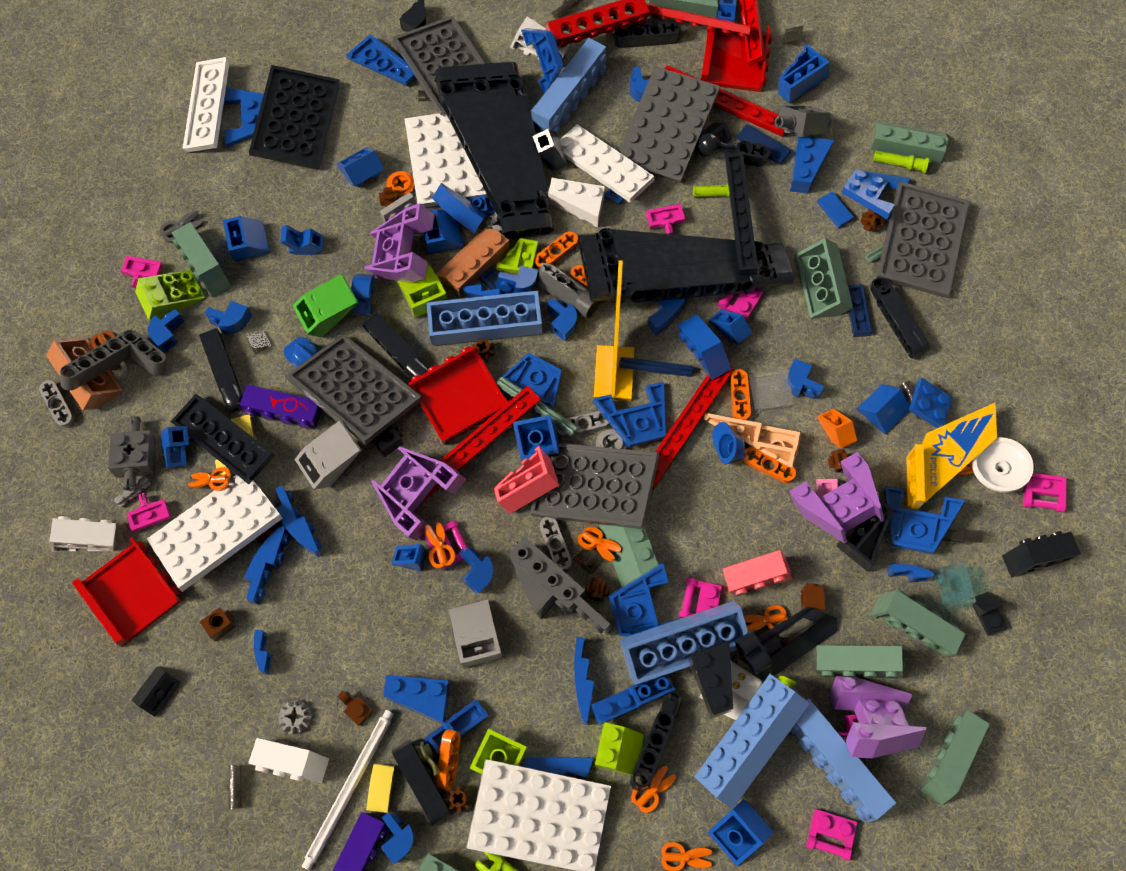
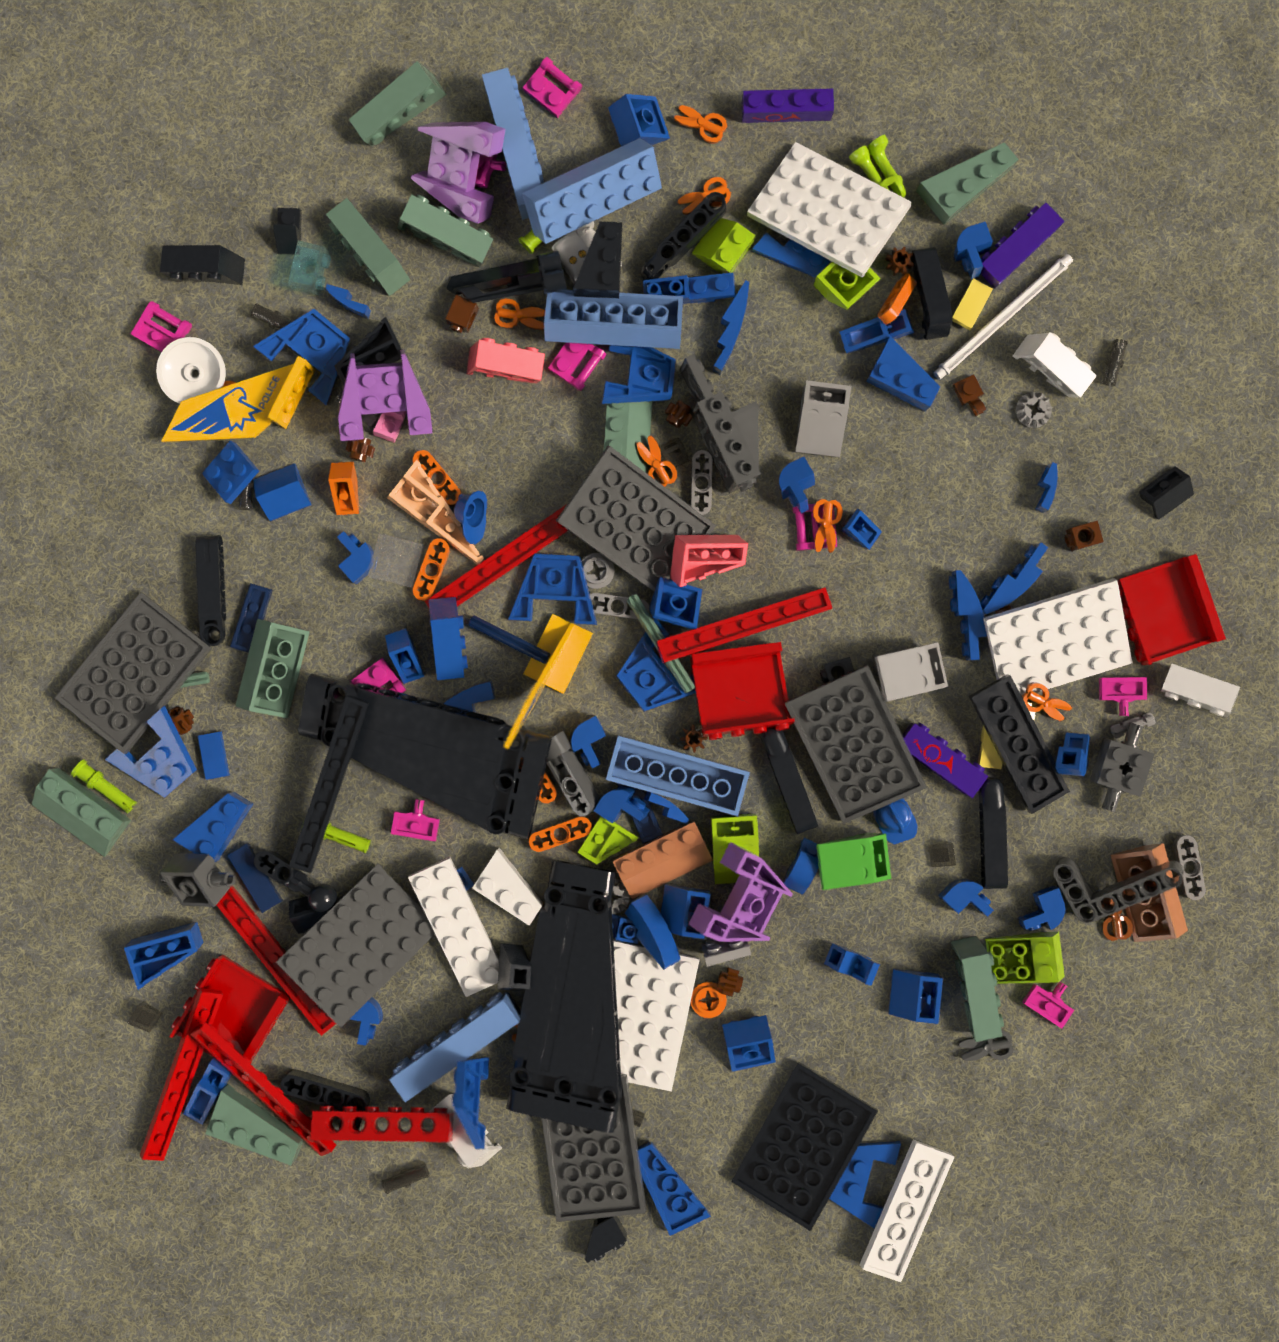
camera: 160 degrees left, 20 degrees up
medium lavender wedge [371,446,467,541] -> none
olive plate [416,741,440,779] -> none

